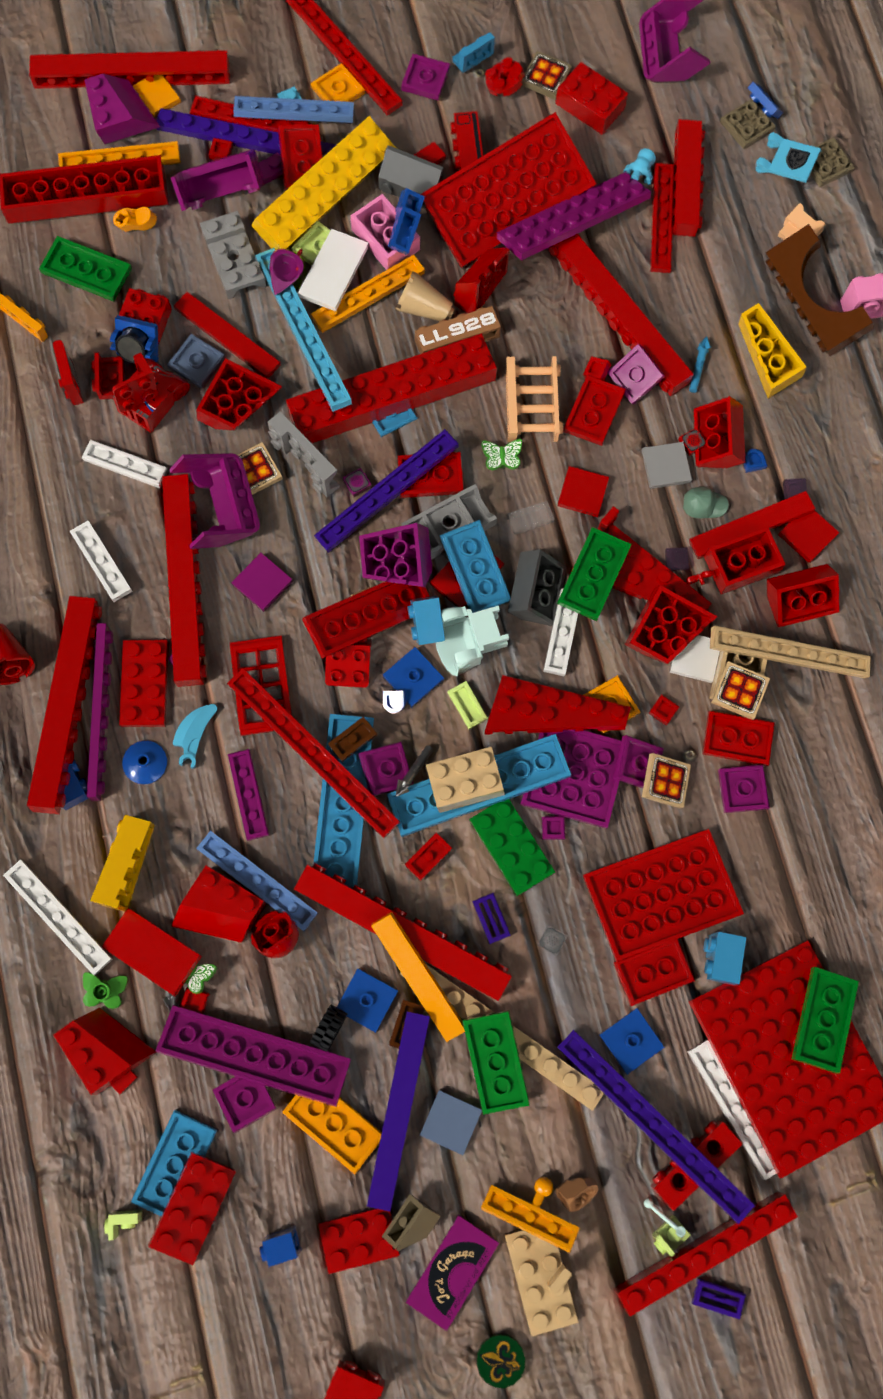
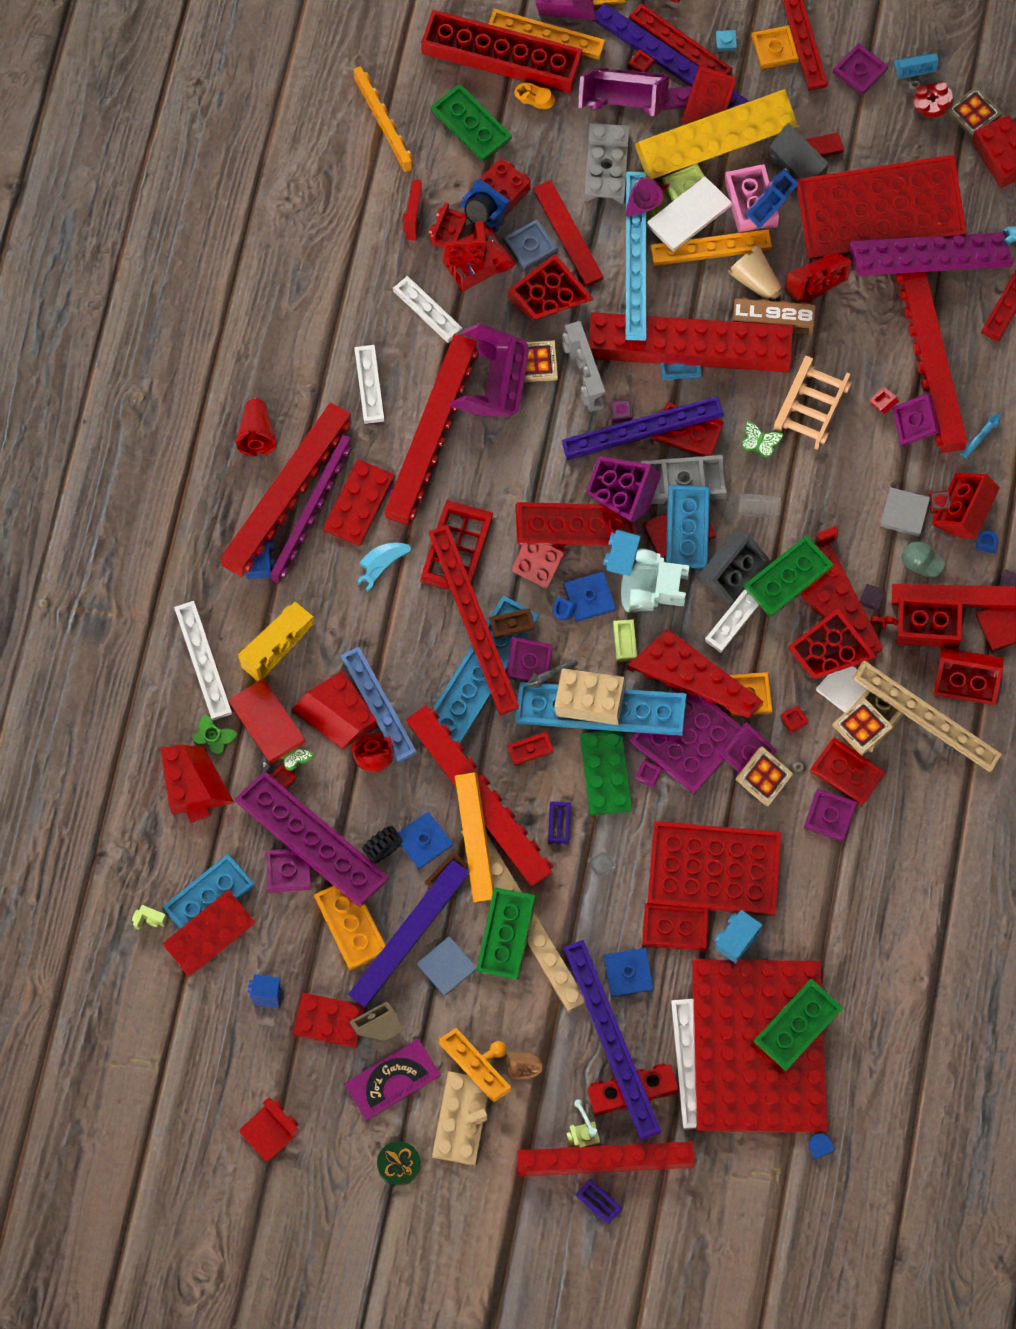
camera: 30 degrees right, 5 degrees down
blue dish [122,741,167,785] -> none
magenta tile [228,749,270,841] -> none
magenta tile [231,553,293,612] -> none
medium blue plate [234,96,354,123] -> none
red brick [450,111,483,170] -> none
red tile [557,466,609,517] -> none
red plate [563,375,626,446] -> none

